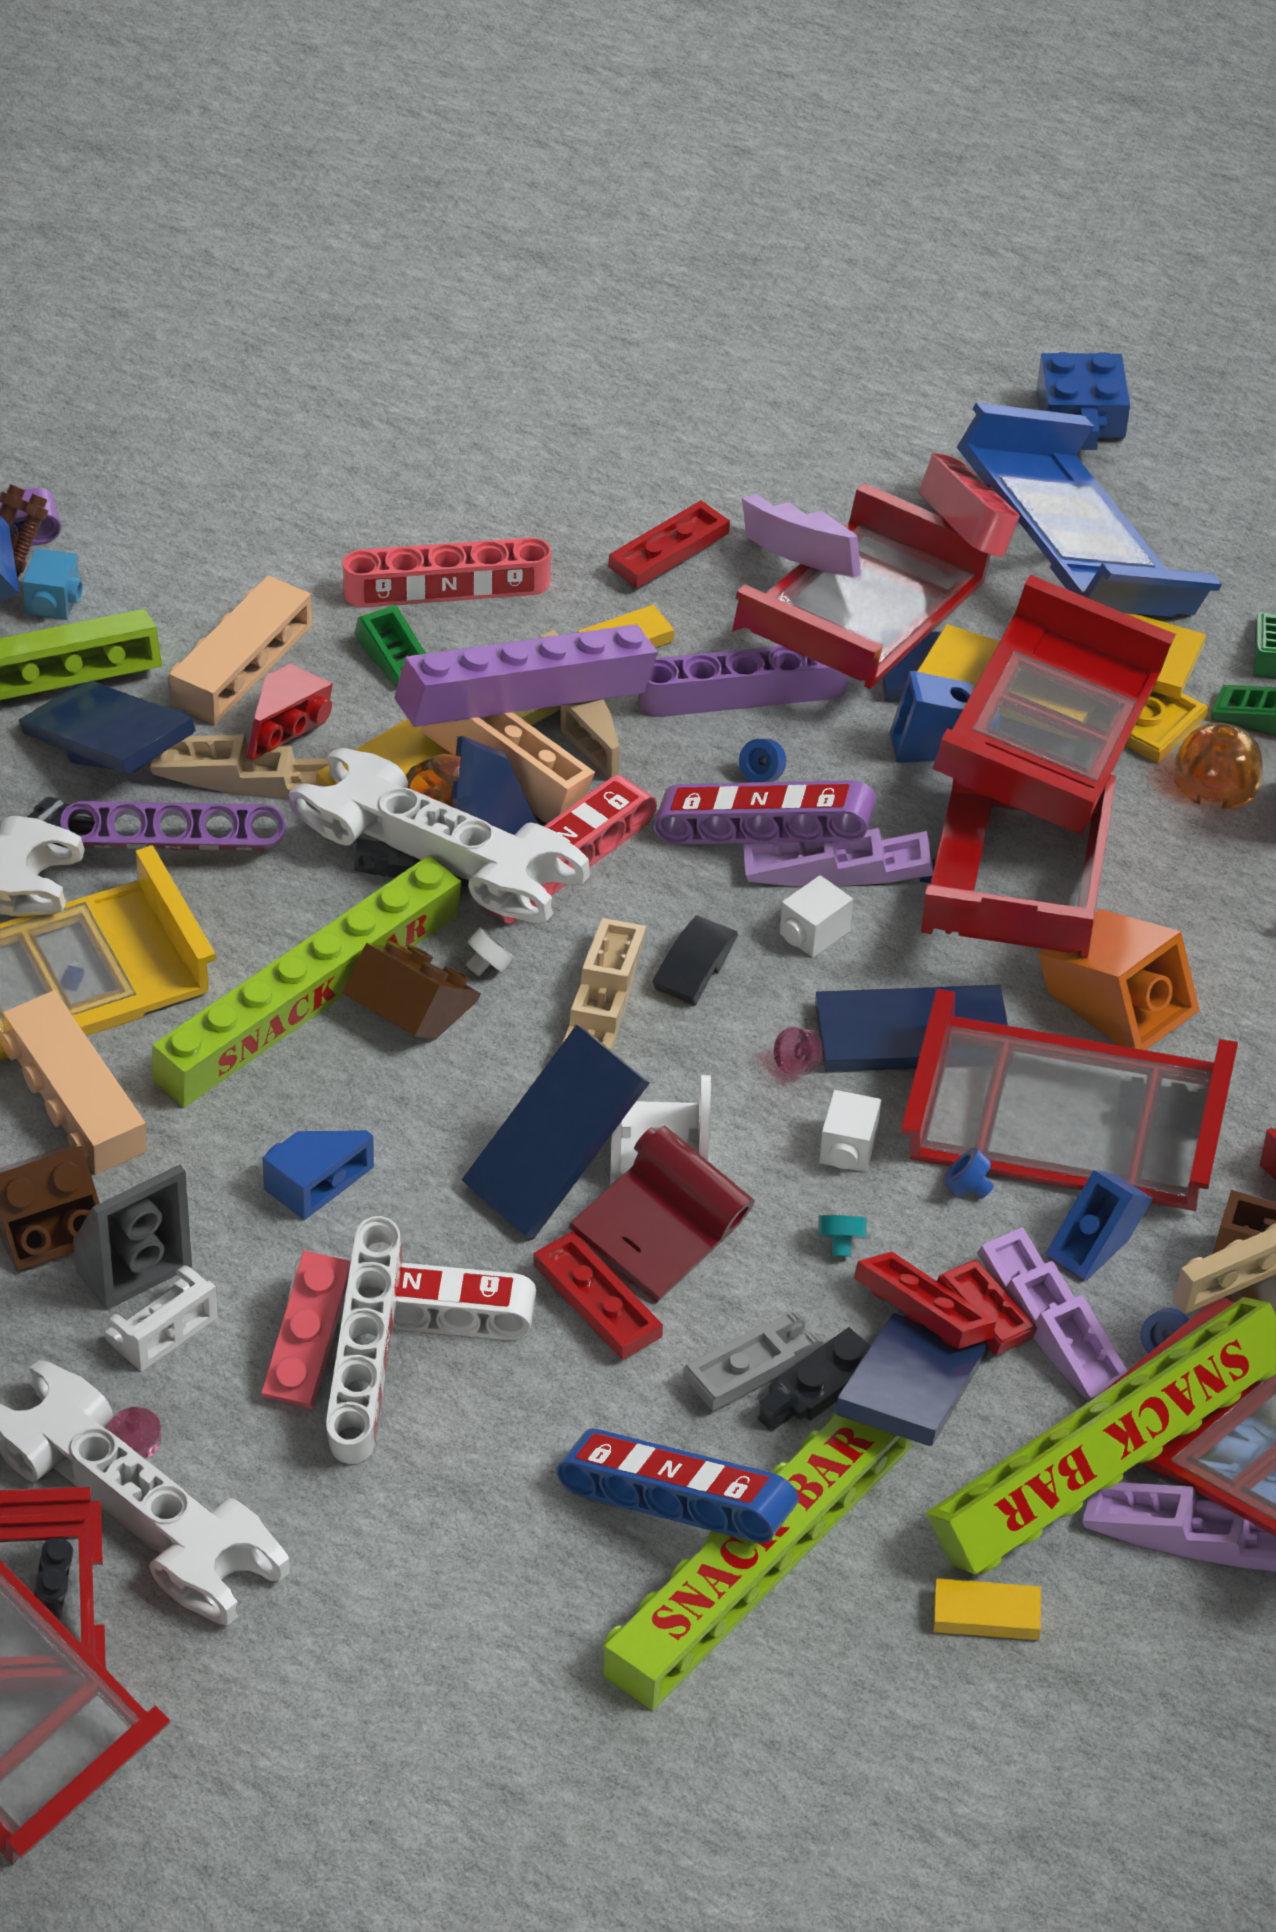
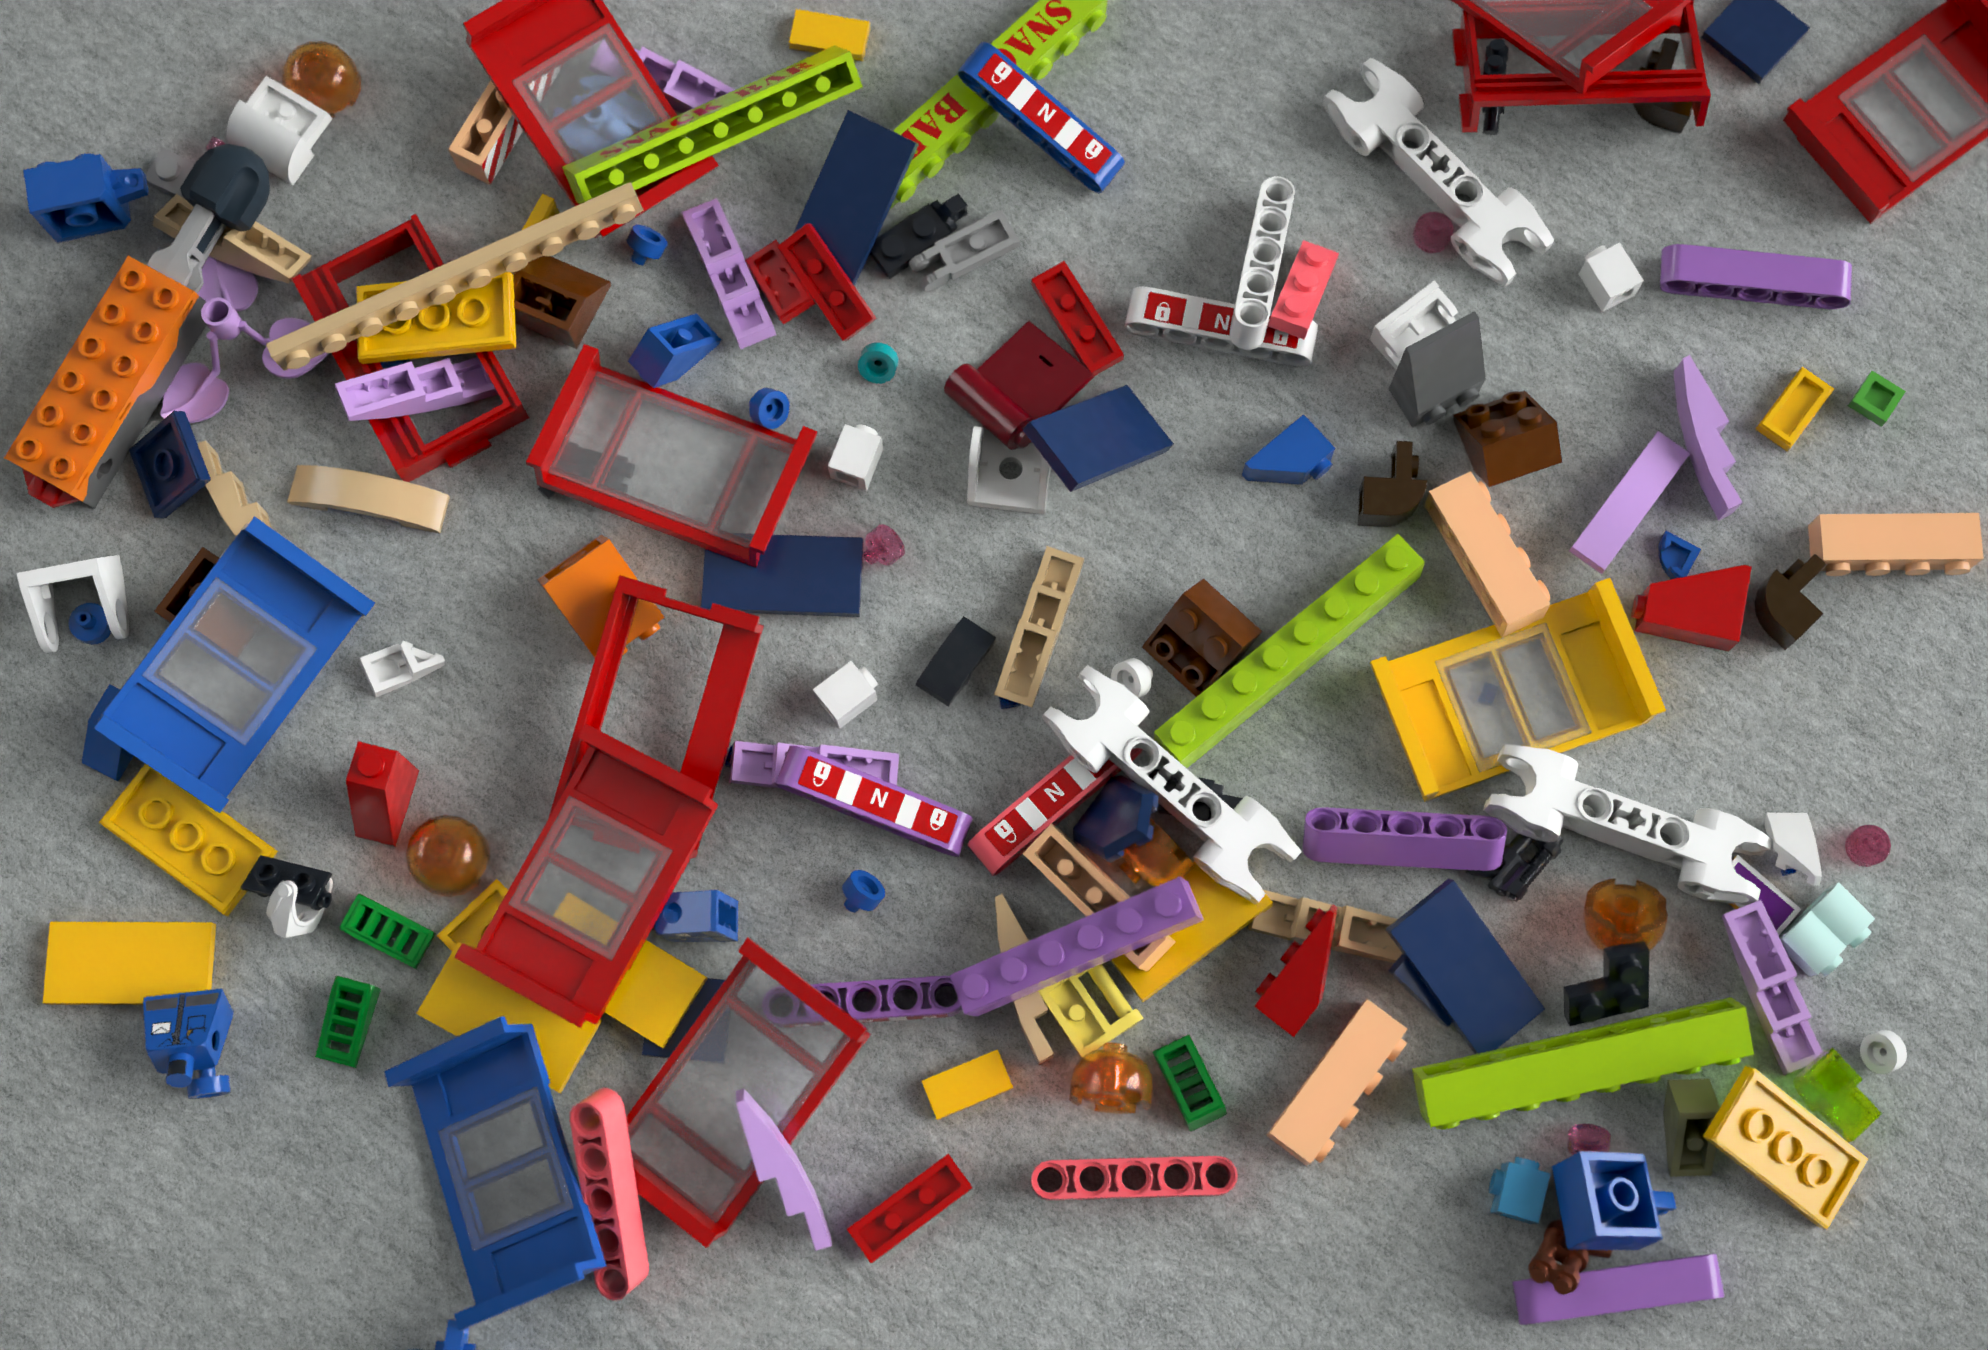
camera: 170 degrees left, 30 degrees up
none -> clear orange cylinder [1069,1042,1153,1114]
none -> dark brown brick [1358,441,1428,527]

